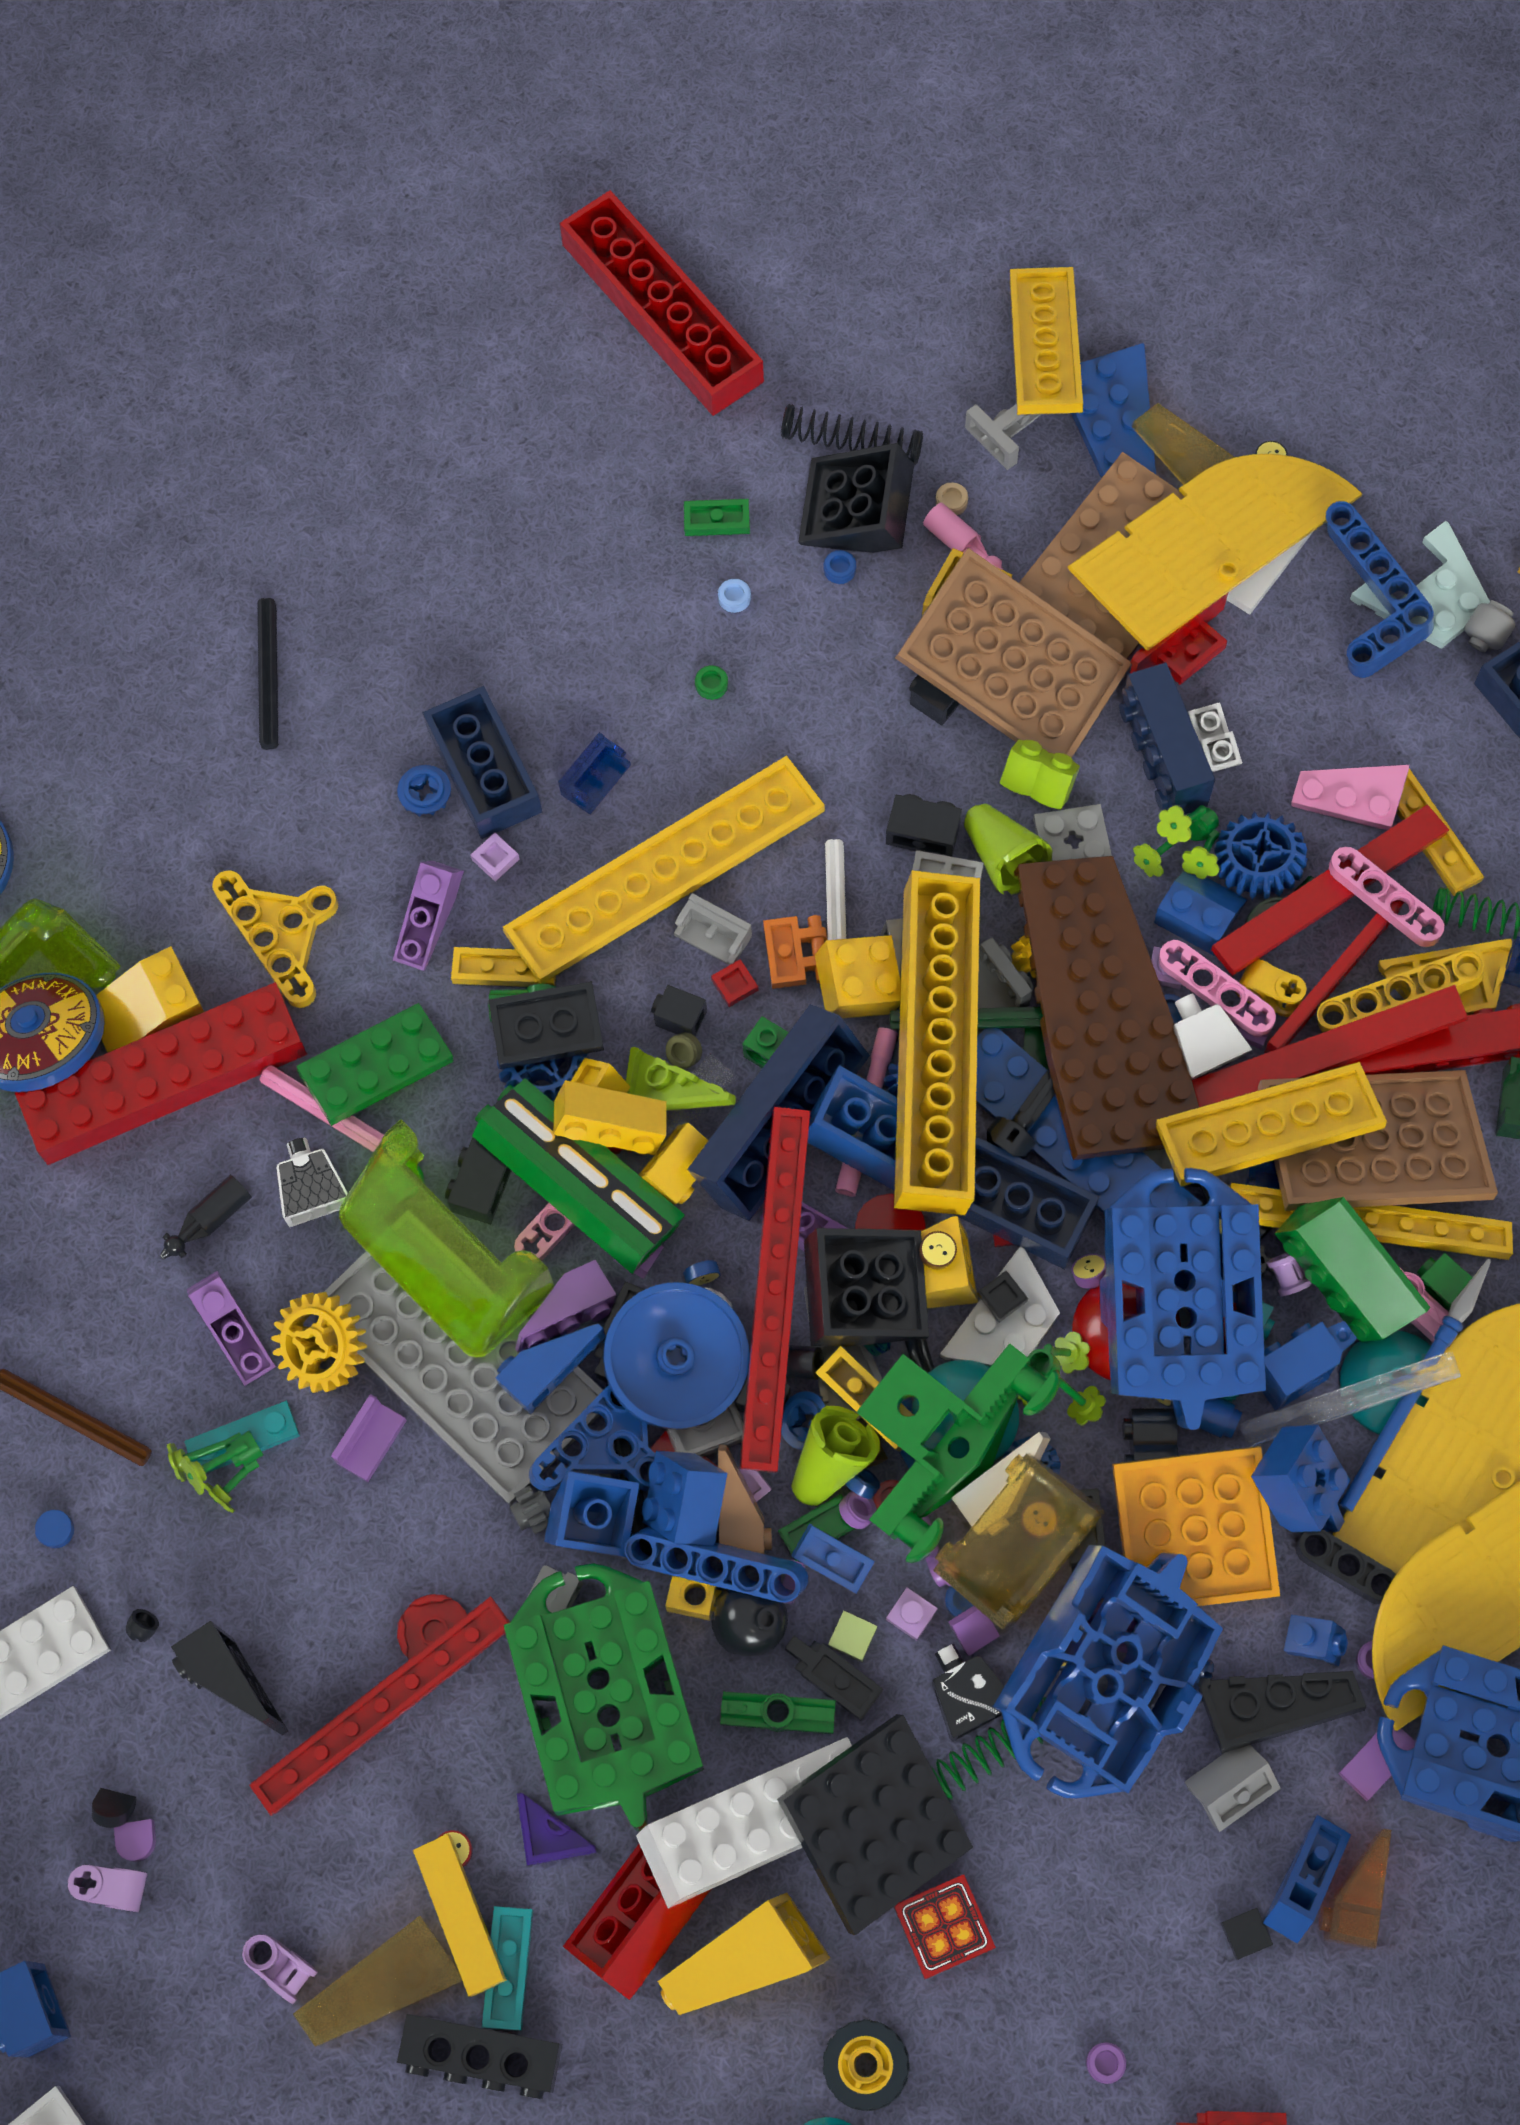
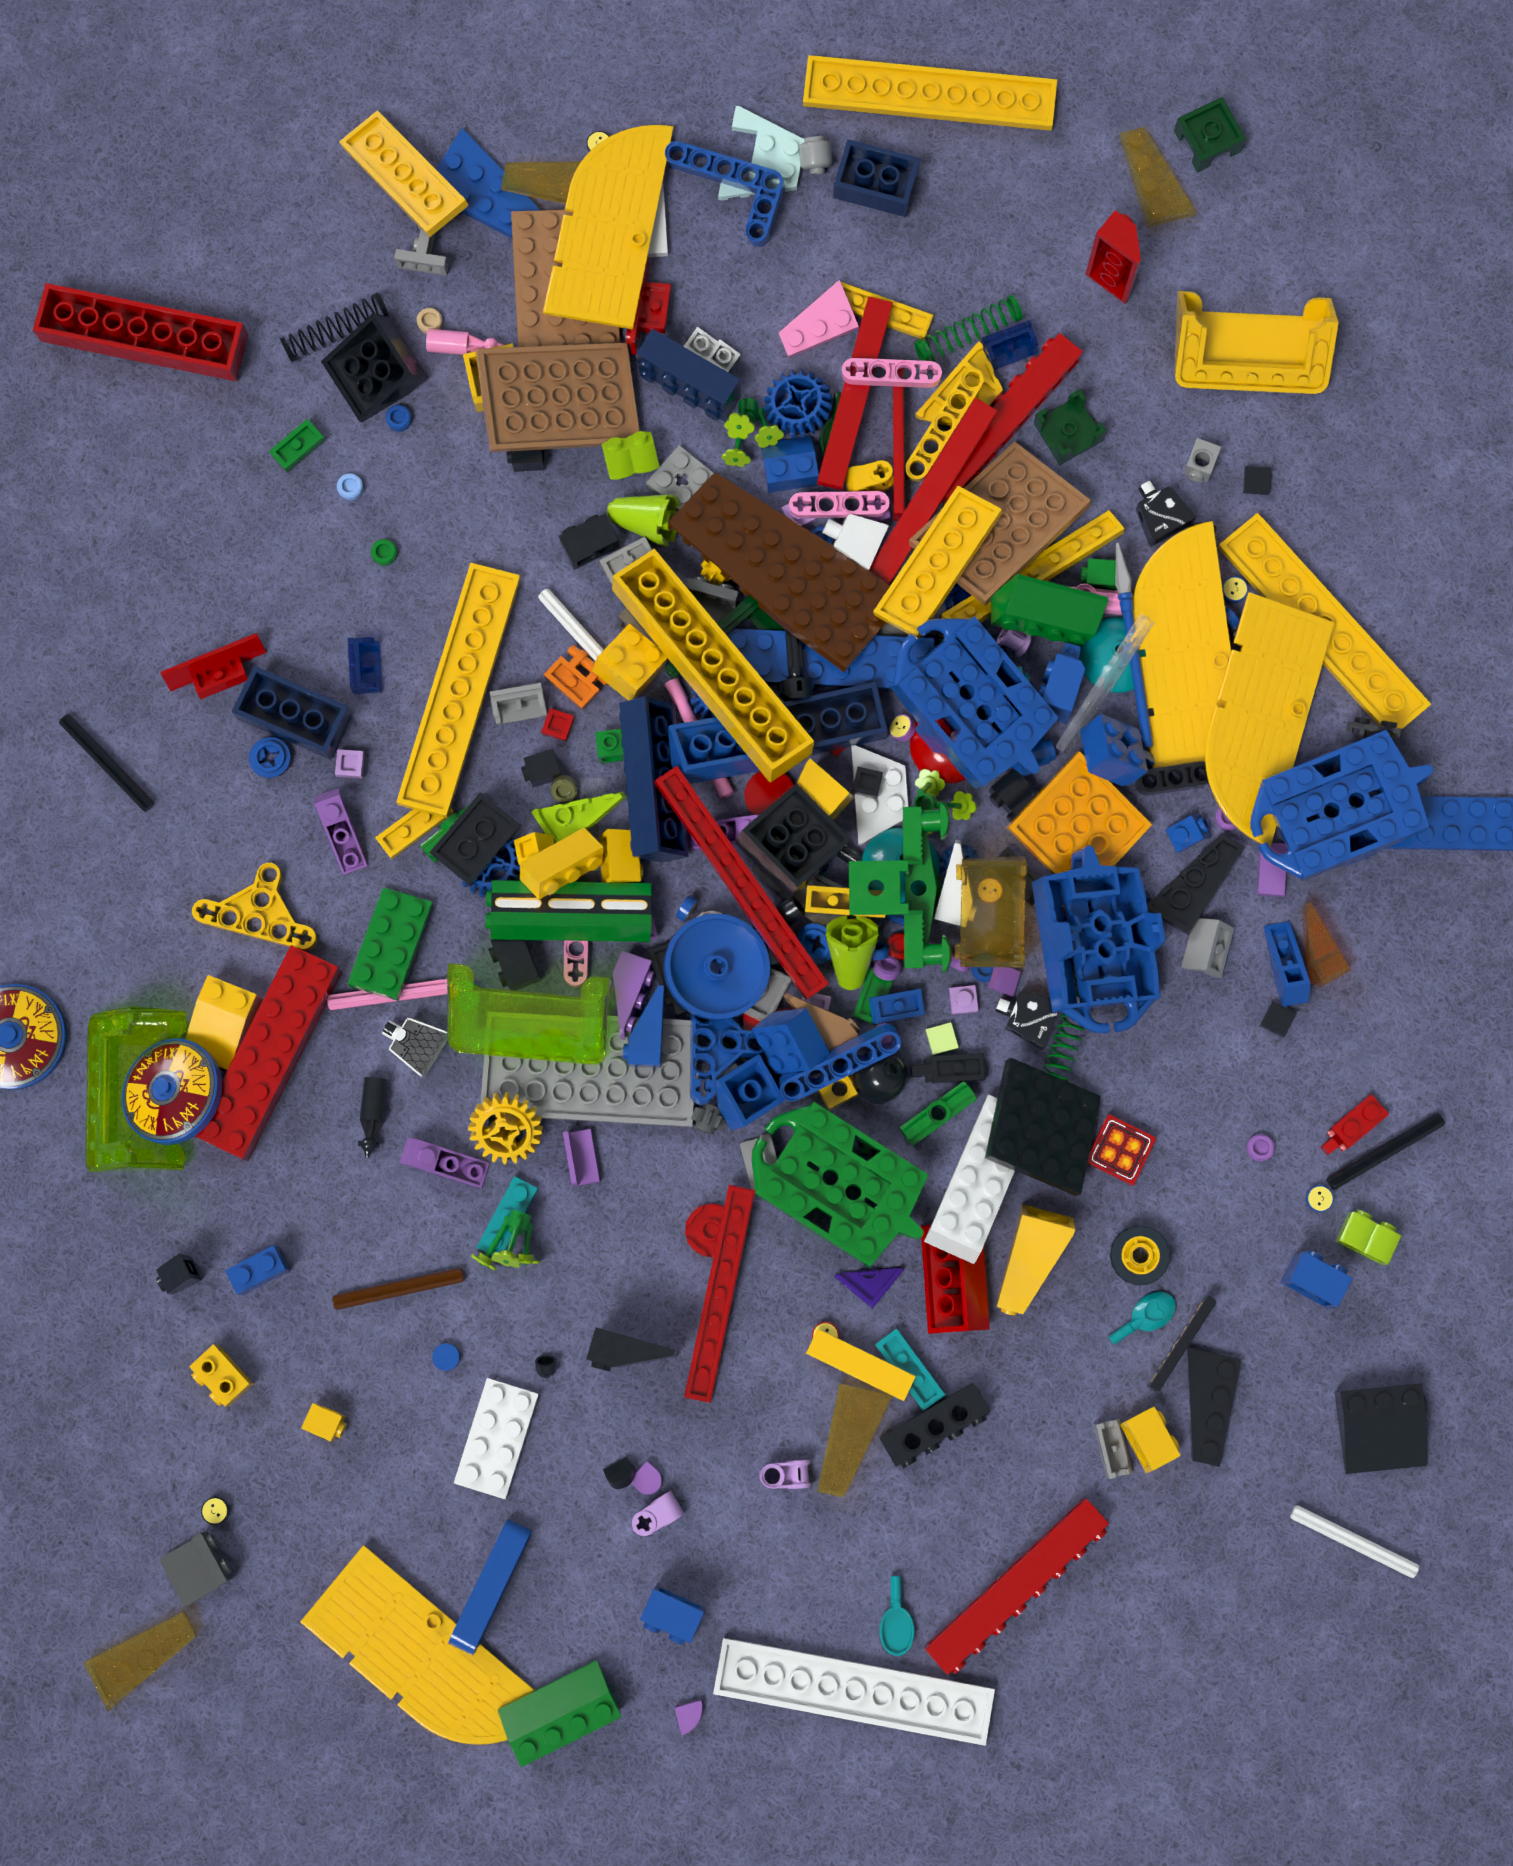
camera: 40 degrees left, 10 degrees up
light yellow tile [919,1231,957,1270] -> none
none -> red bracket [160,633,267,700]

